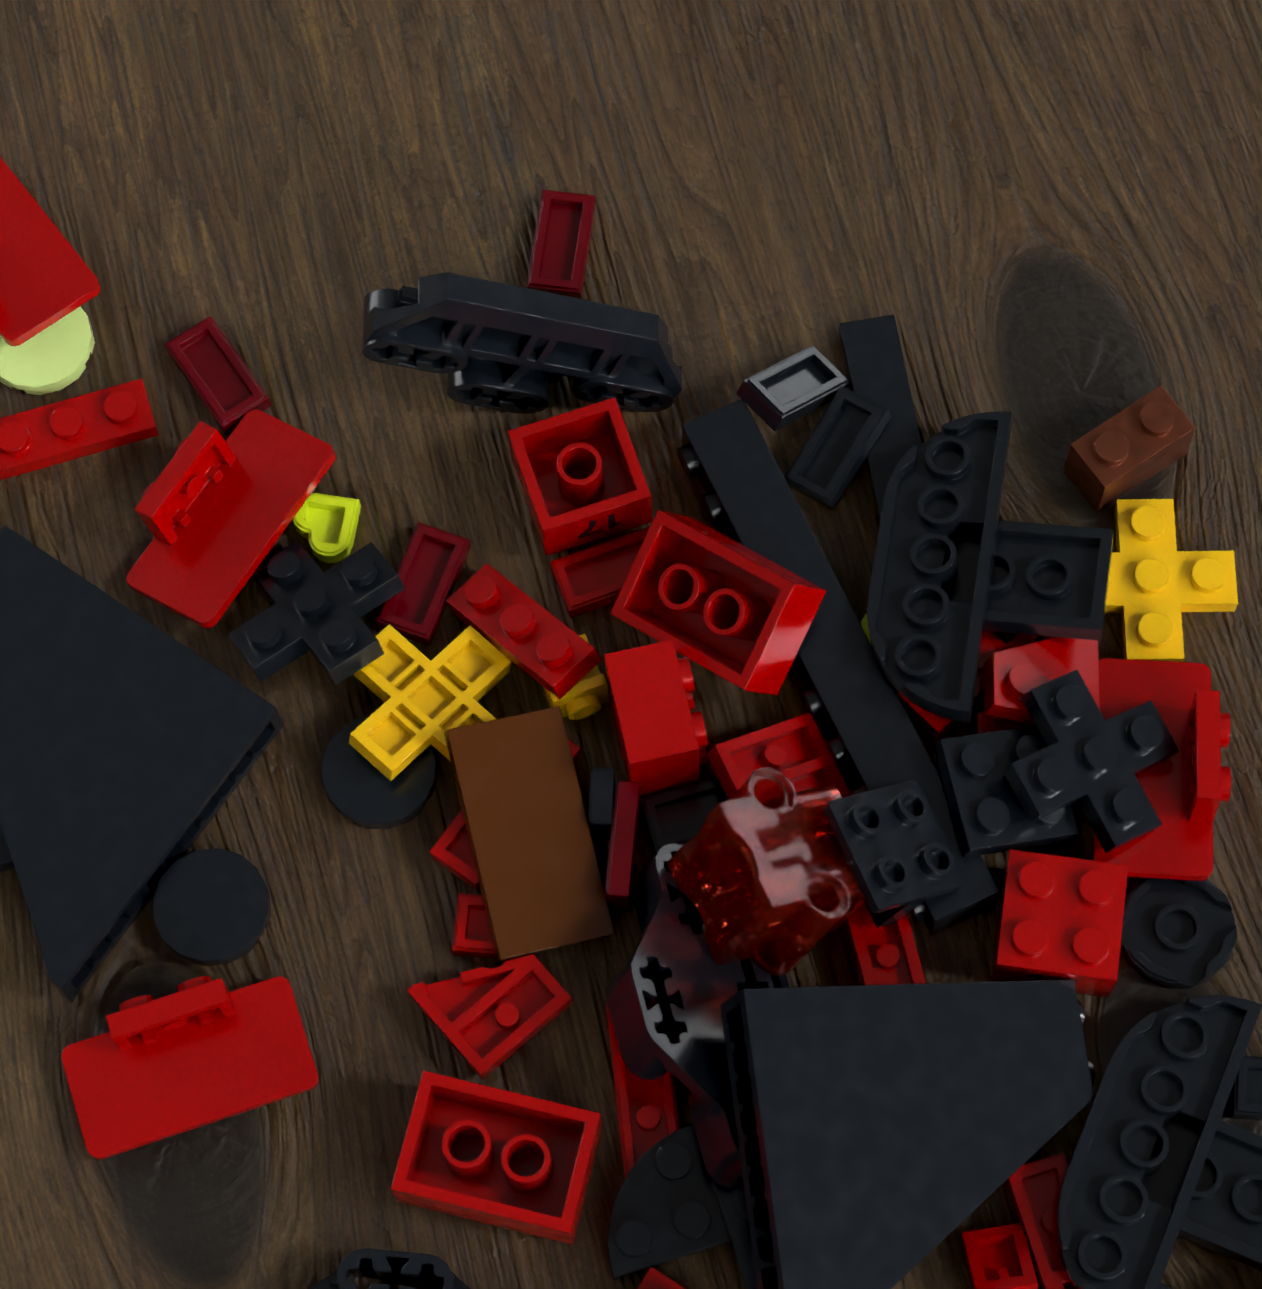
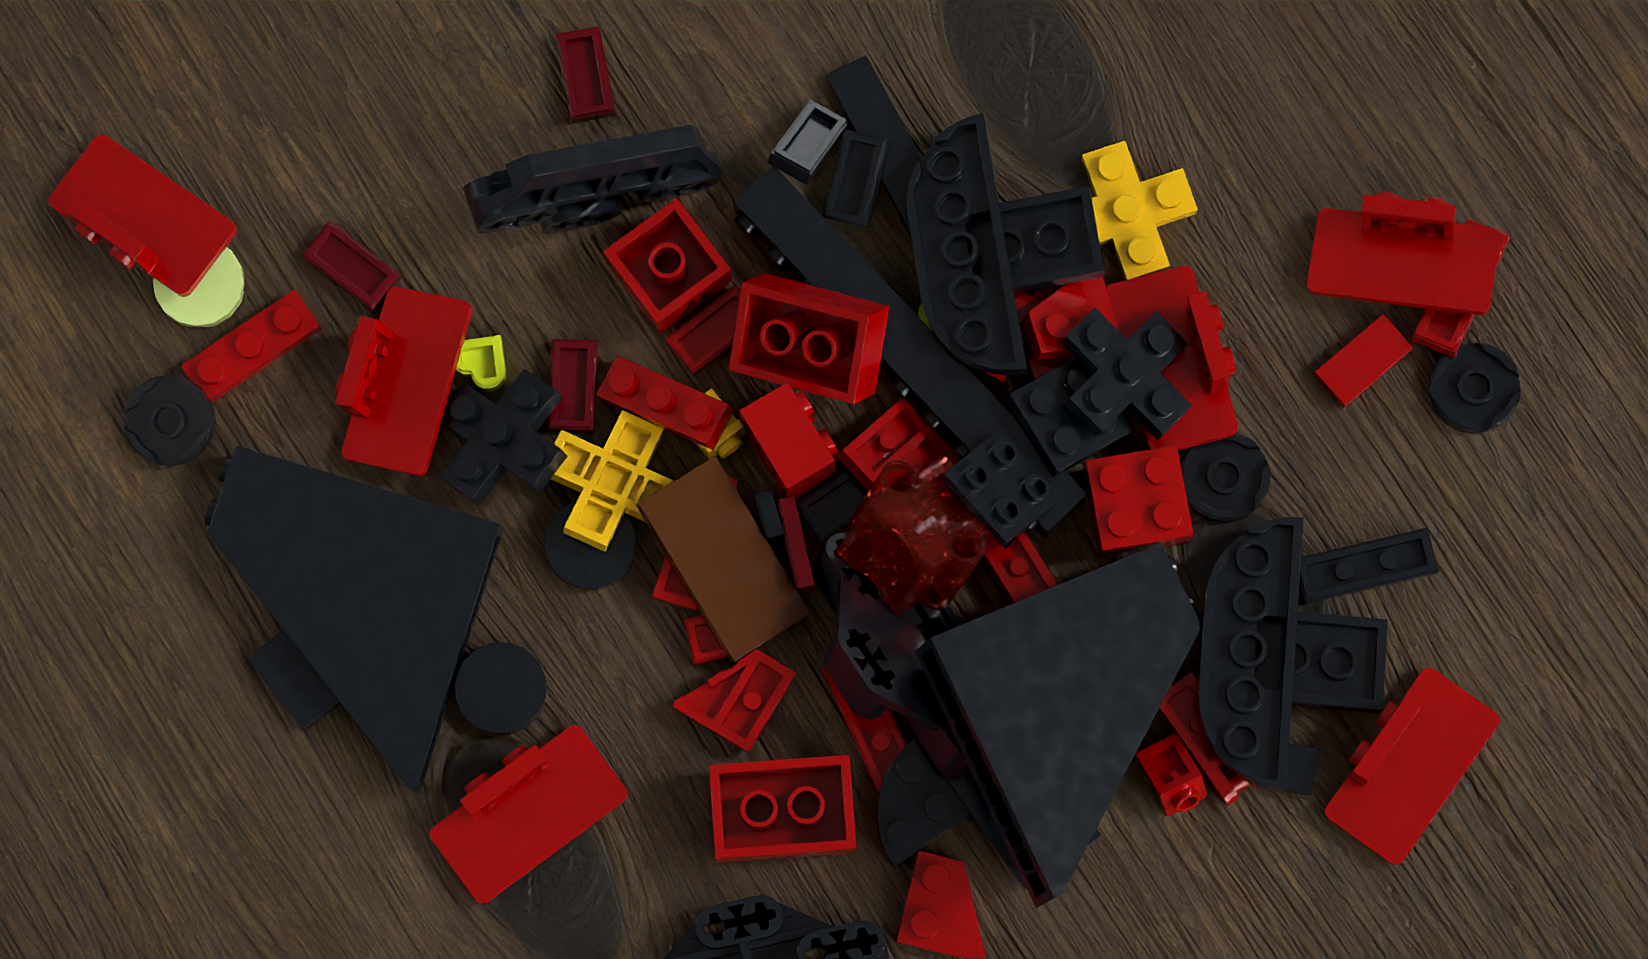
camera: 20 degrees left, 10 degrees up
copper brick [1063,385,1196,513] -> none

